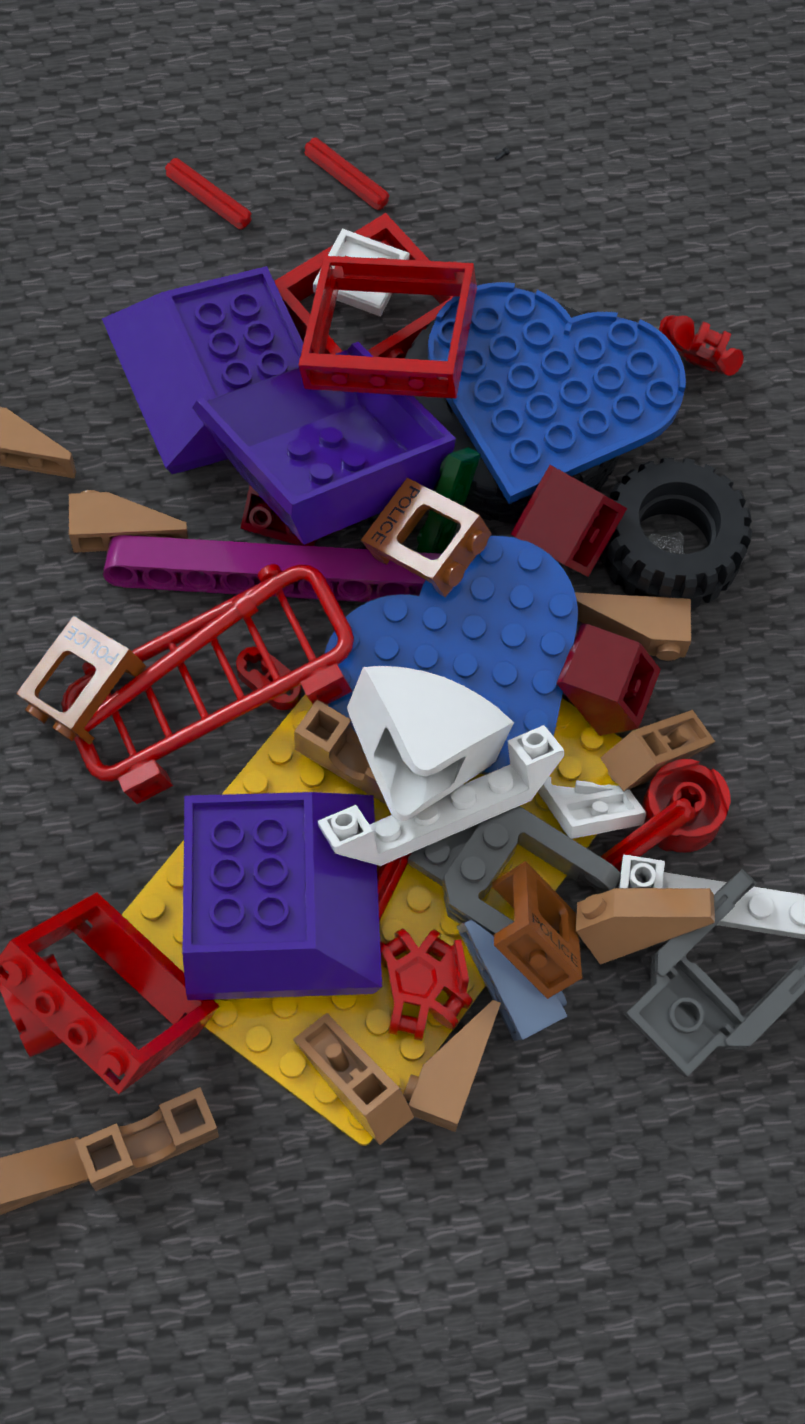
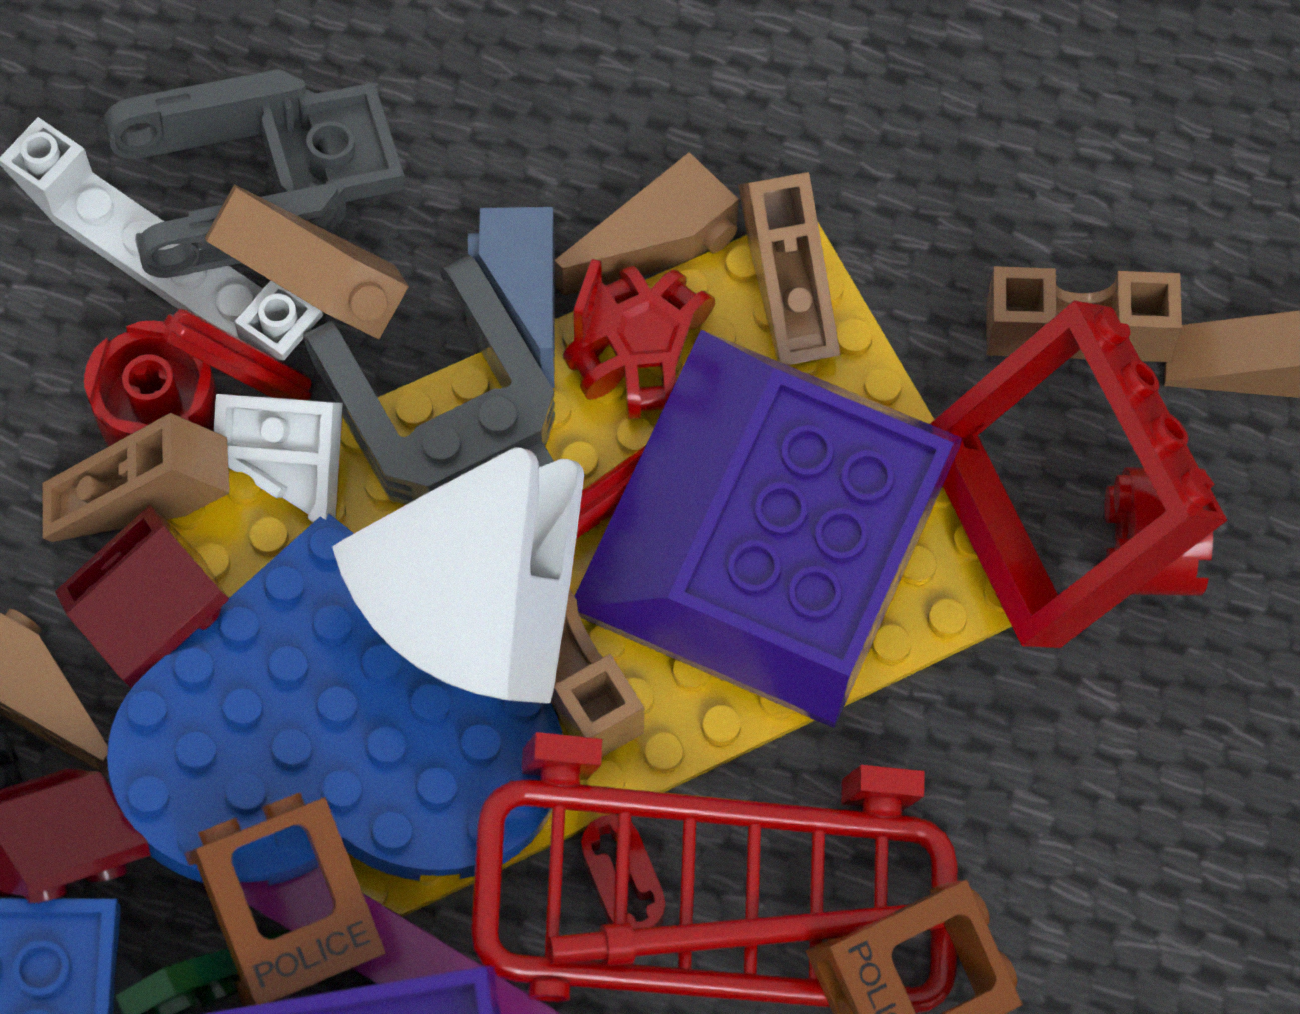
camera: 150 degrees left, 0 degrees up
white slope [318,725,565,866] -> none
dark orange window [492,861,582,999] -> none

